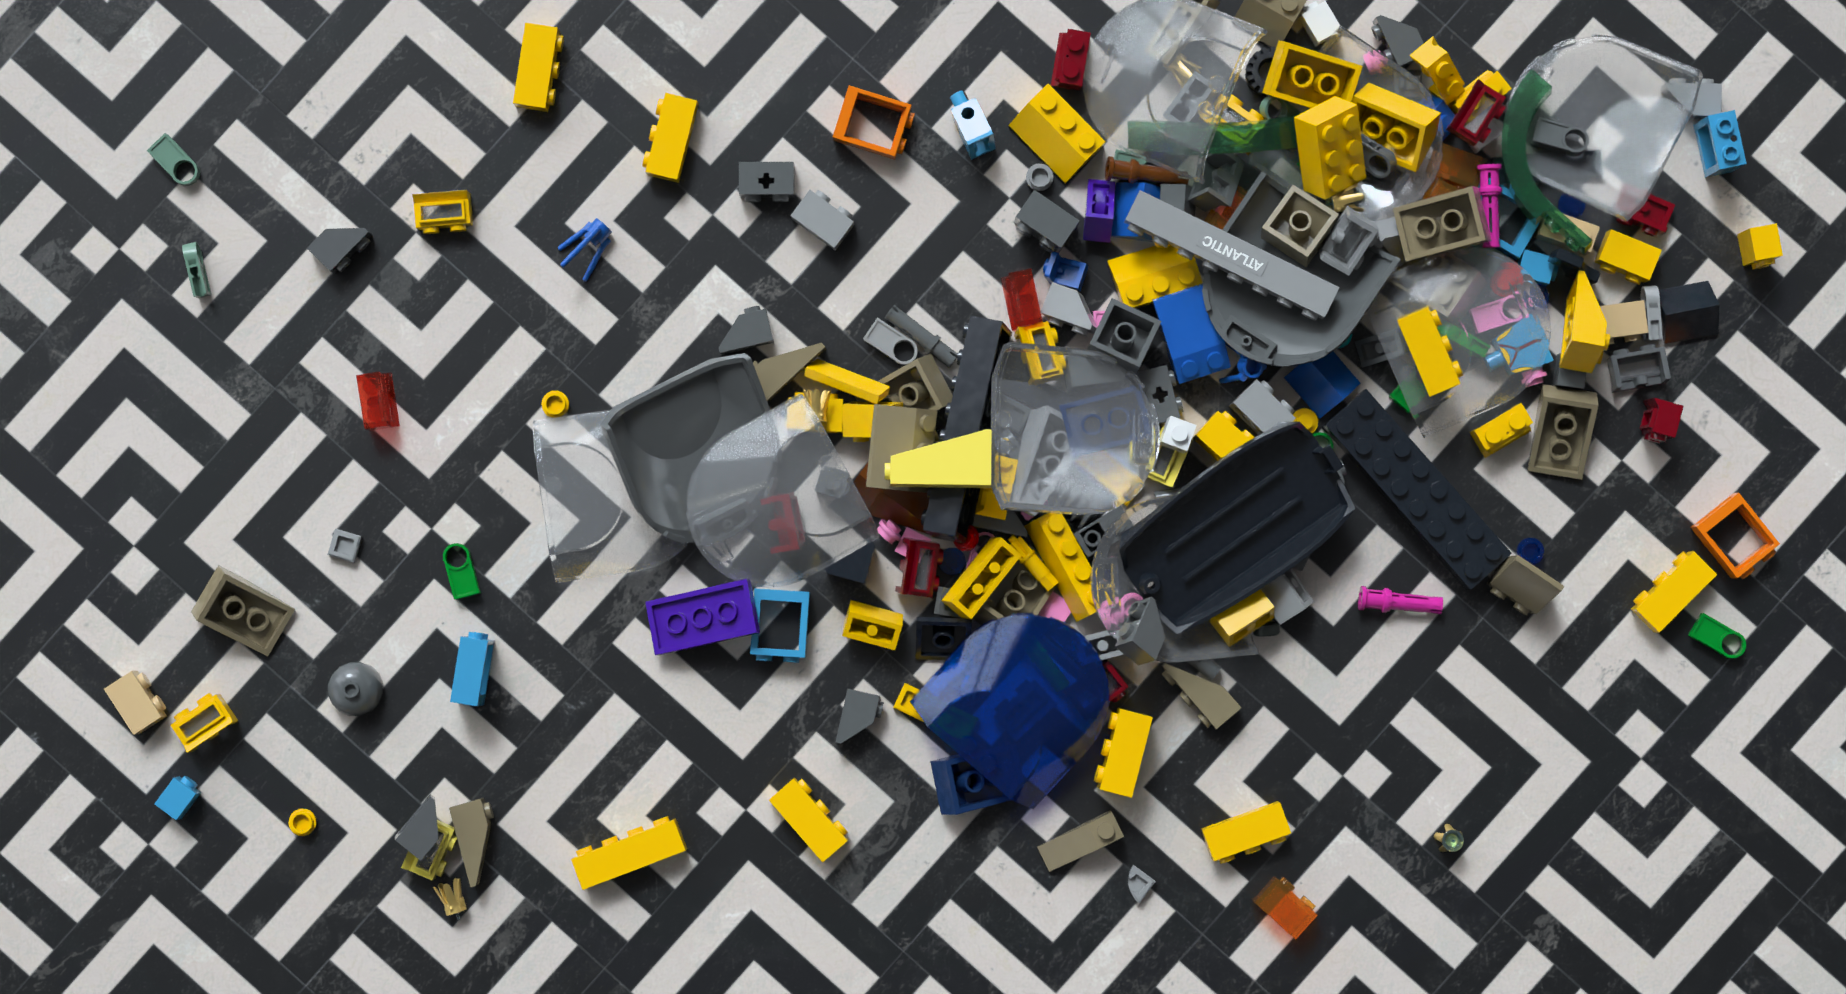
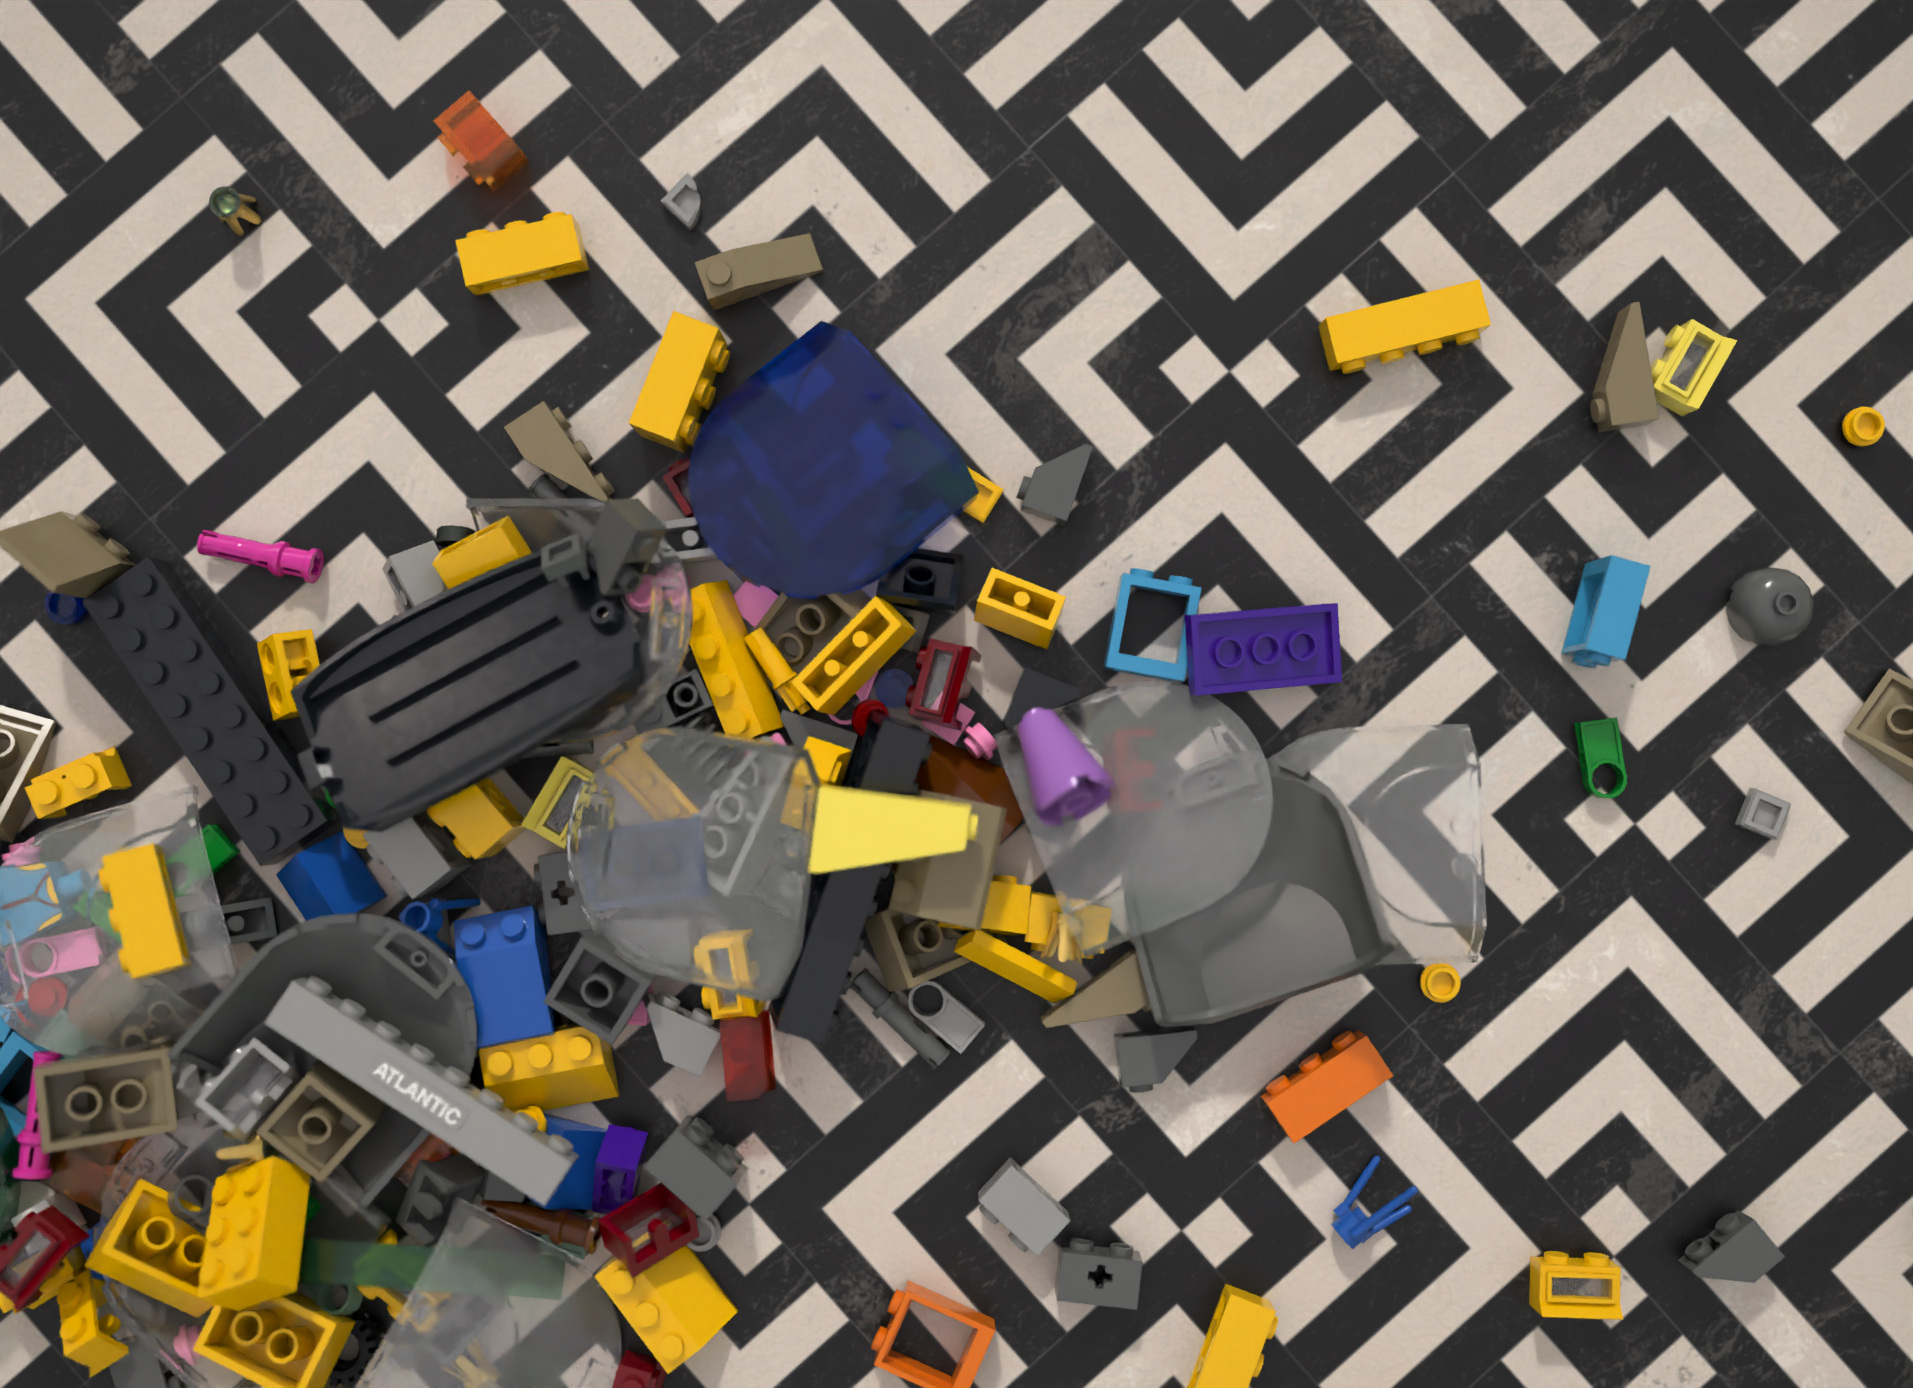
camera: 175 degrees left, 0 degrees up
clear red window [356,372,400,431] -> none
dark grey slope [395,794,439,861] -> none
pearl gold piece [433,878,467,920] -> none
yellow brick [769,777,848,862] -> none
dark blue slope [930,743,1027,815] -> none
torso [950,91,996,160] -> none
blue bracket [1043,251,1089,292] -> none
white brick [1158,416,1197,454] -> none
none -> yellow brick [257,629,320,721]
none -> dark grey tile [541,533,589,588]
none -> dark red window [598,1183,700,1279]
none -> medium lavender cone [1018,707,1115,826]
none -> orange brick [1261,1030,1393,1143]

